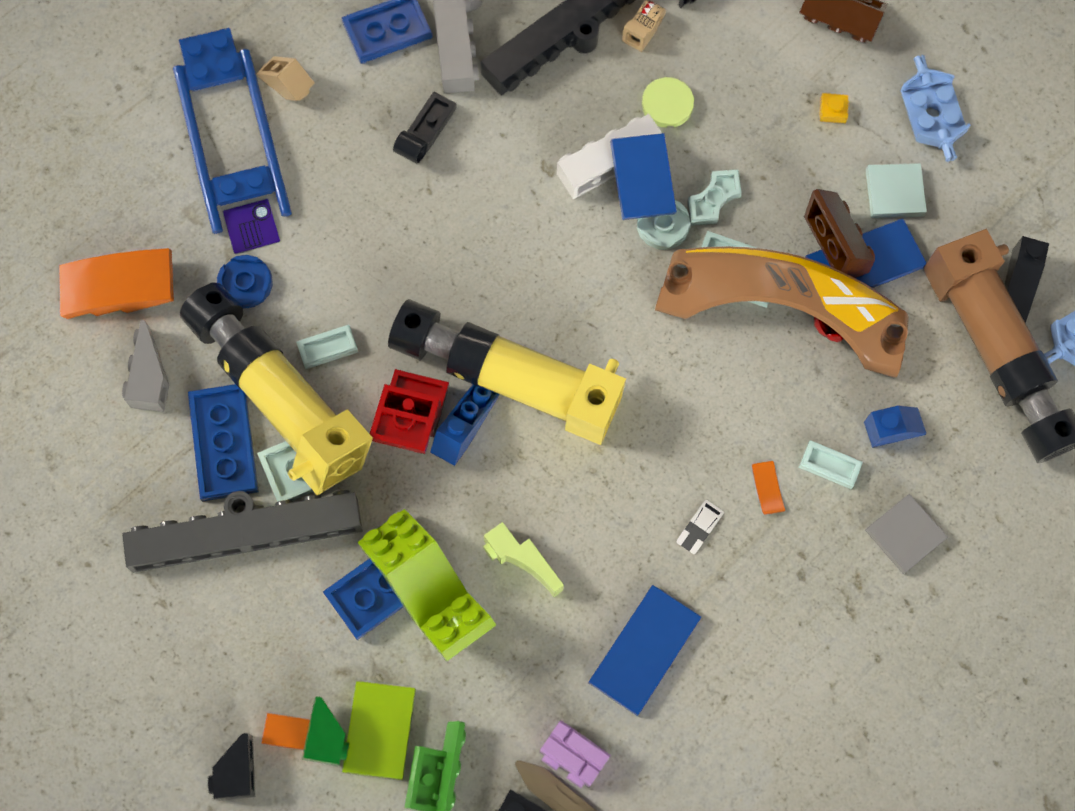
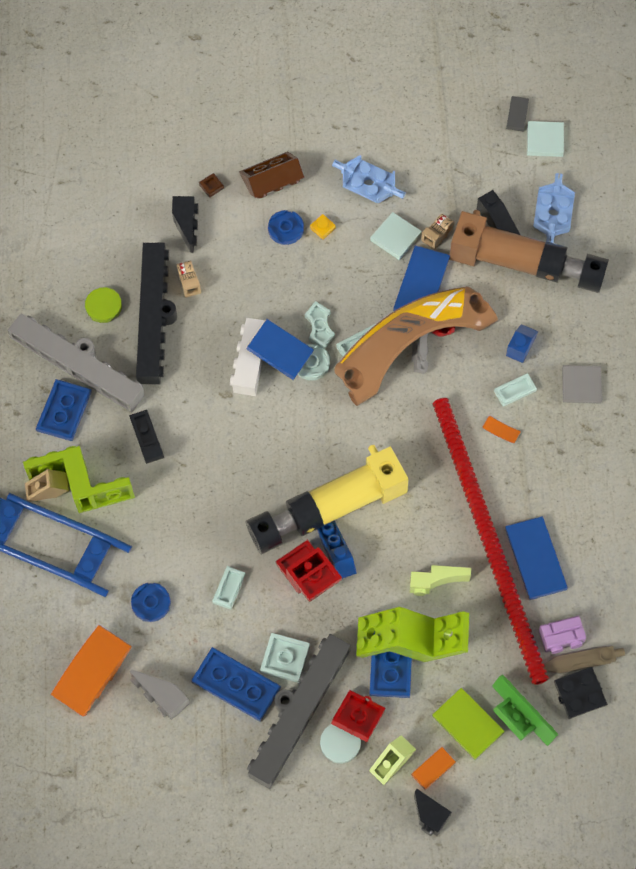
camera: 45 degrees left, 5 degrees down
light yellow piece [180,282,373,495] -> none
dark purple sticker [223,199,280,254] -> none
green slope [301,696,349,766] -> none
yellowish green tile [642,77,694,128] -> none
sticker [676,500,724,554] -> none
reddish brown slope [804,189,875,278] -> none
none -> lime bracket [23,446,135,514]
none -> blue tile [268,210,304,245]
none -> light aqua tile [320,724,361,764]
none -> red plate [331,690,386,742]
none -> yellowish green slope [369,735,416,785]
none -> light grey hinge [412,333,429,374]
none -> tan leg [421,214,455,250]
none -> red piece [432,398,549,685]

